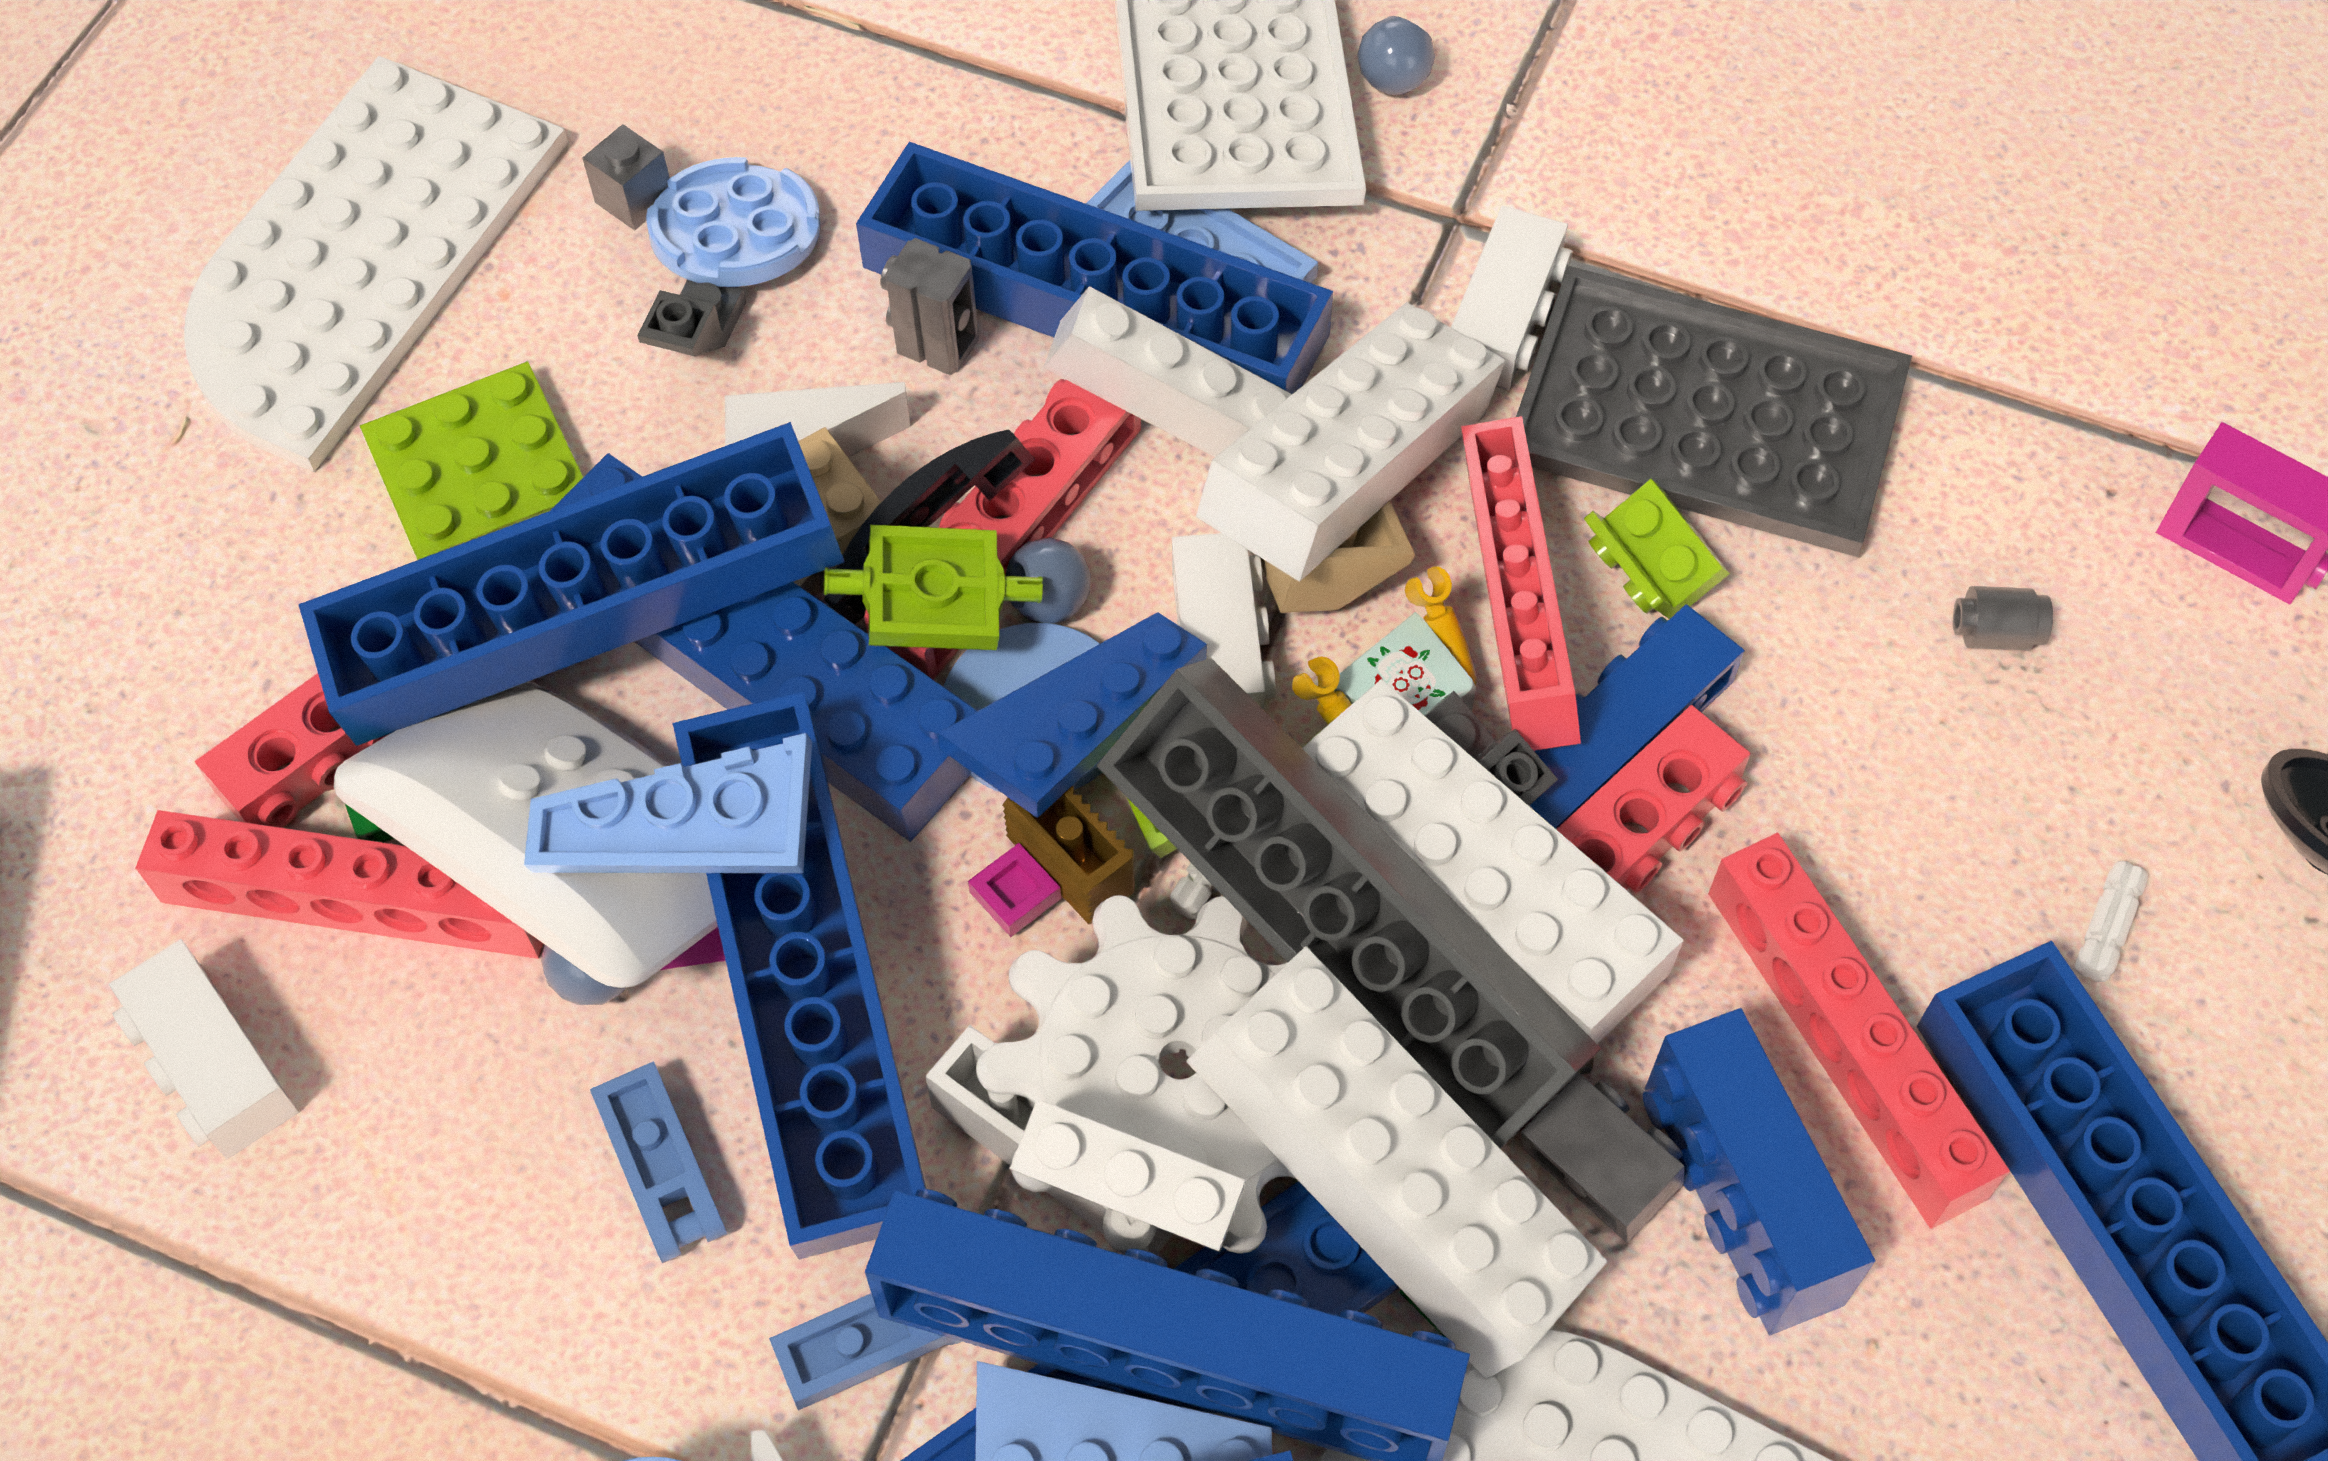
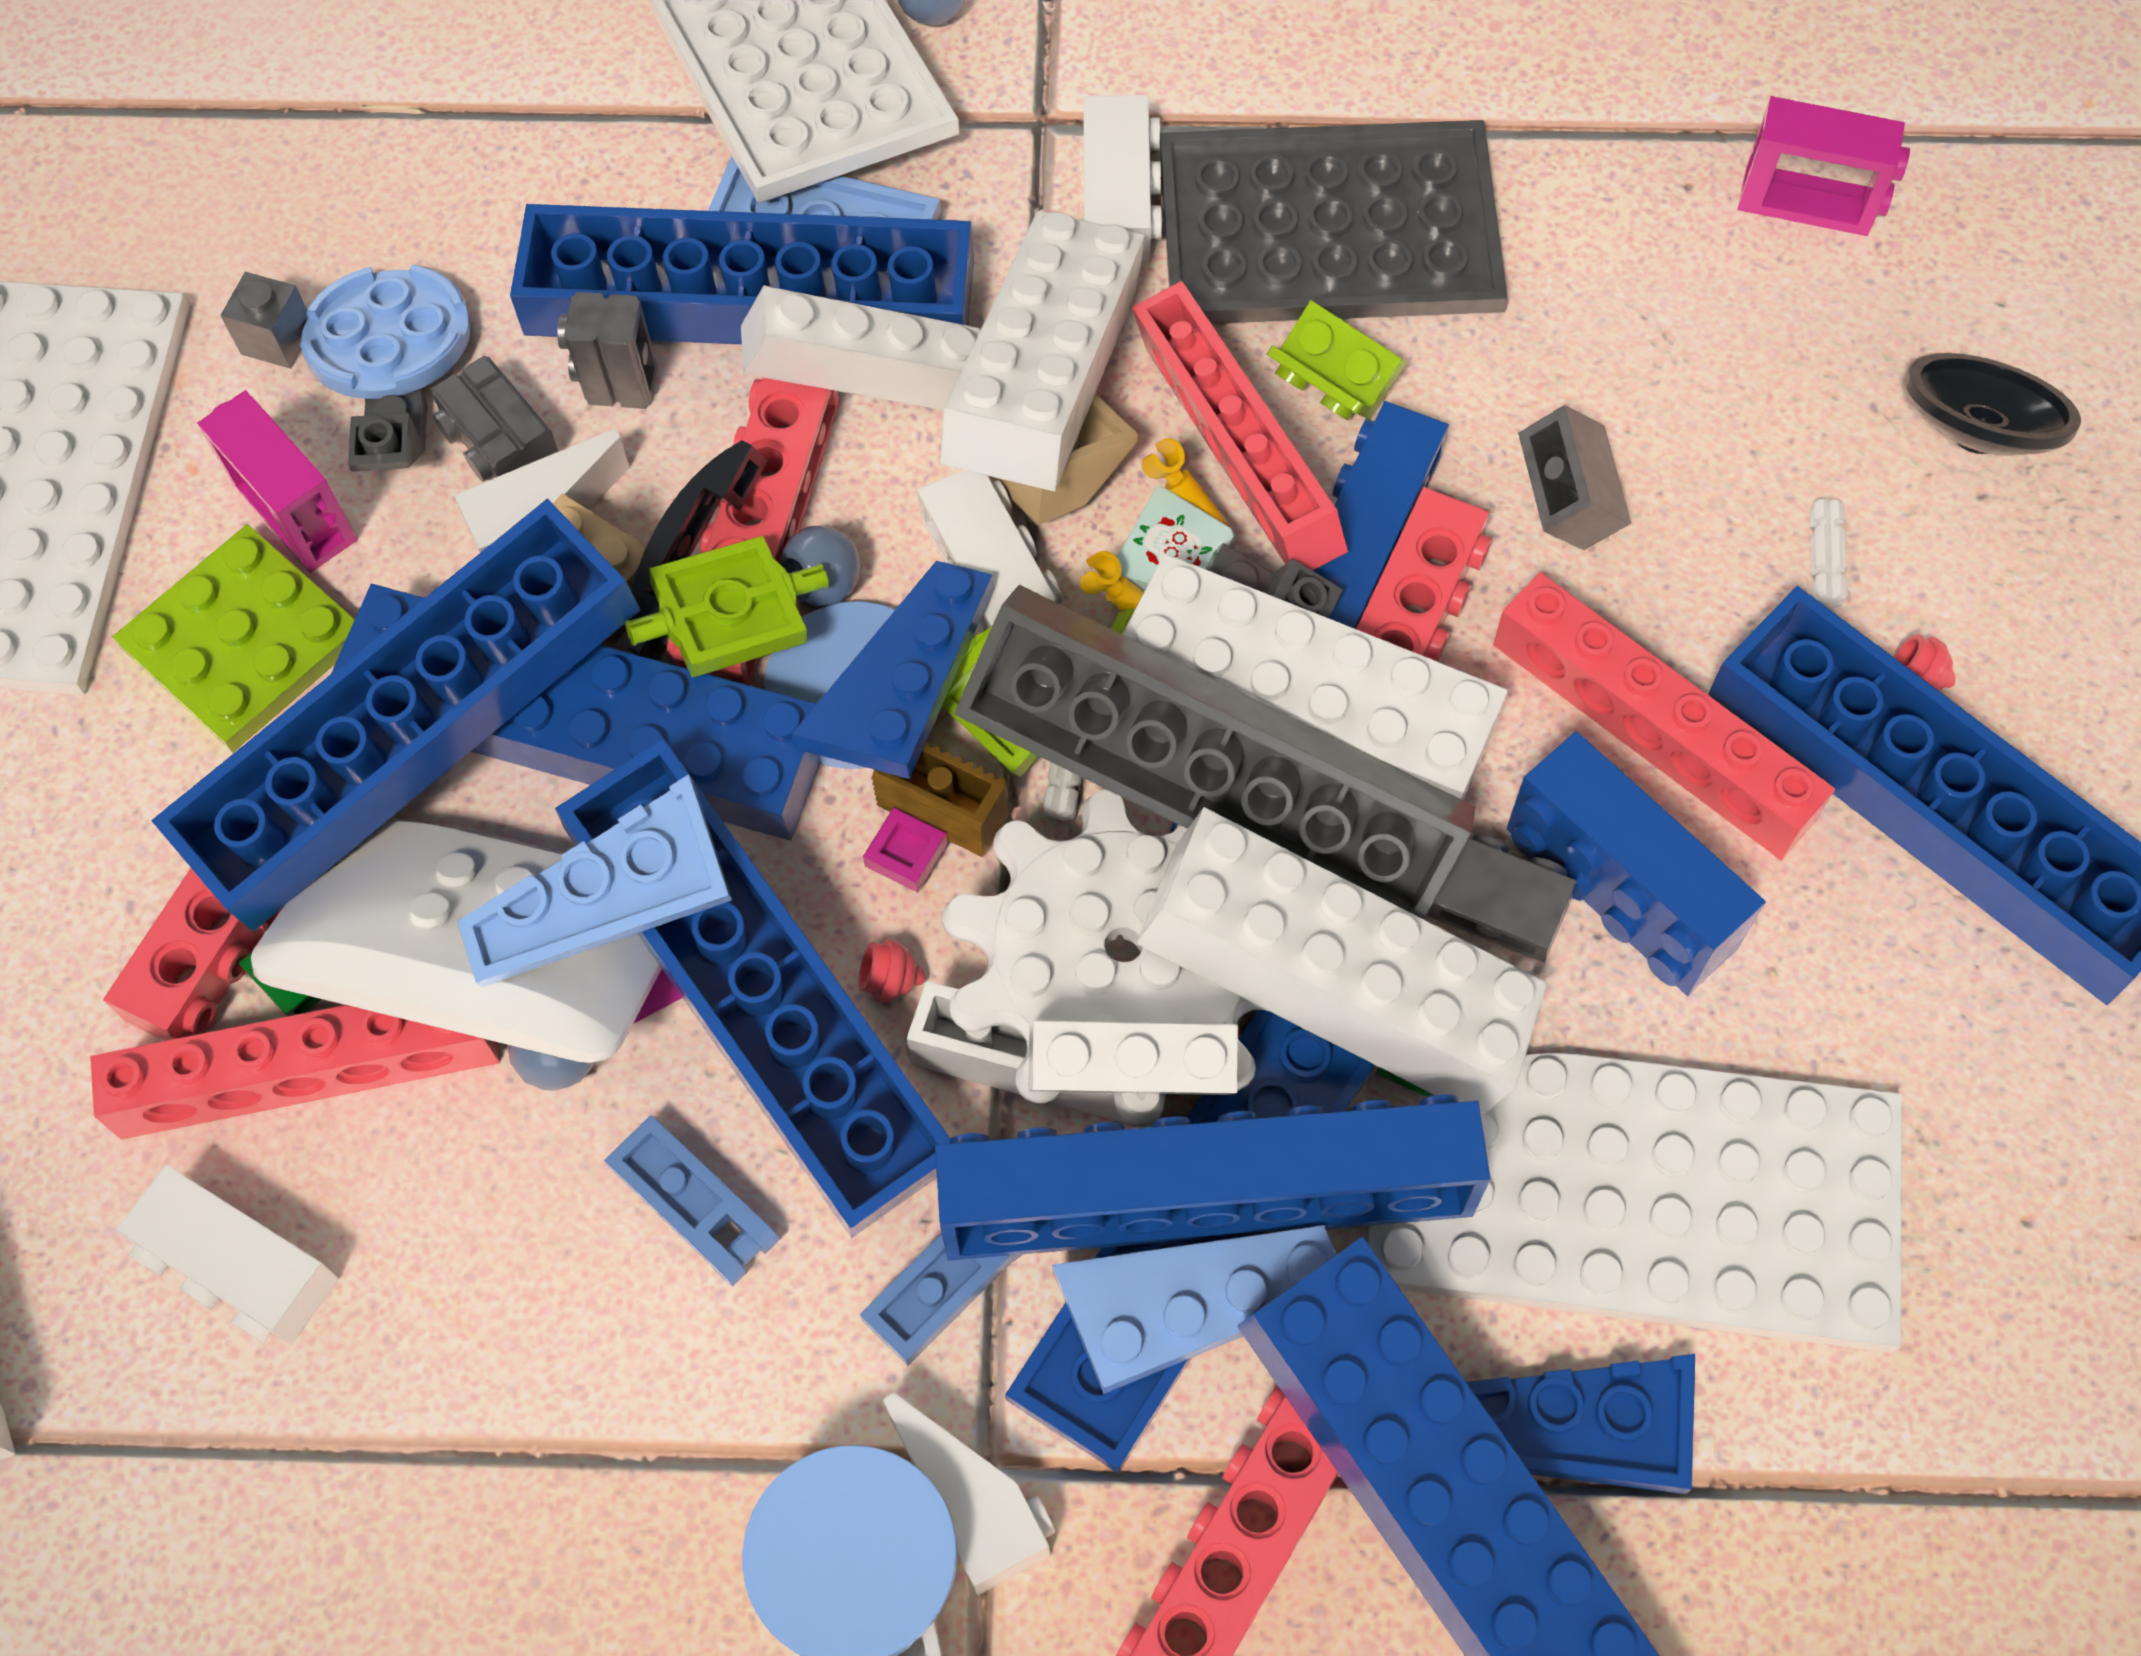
camera: 20 degrees left, 5 degrees up
flat silver brick [1953,586,2053,651] -> none
none -> dark pink window [197,390,357,573]
none -> flat silver brick [431,356,559,482]
none -> coral plate [858,939,926,1003]
none -> flat silver brick [1518,405,1631,550]
none -> coral plate [1894,634,1956,691]

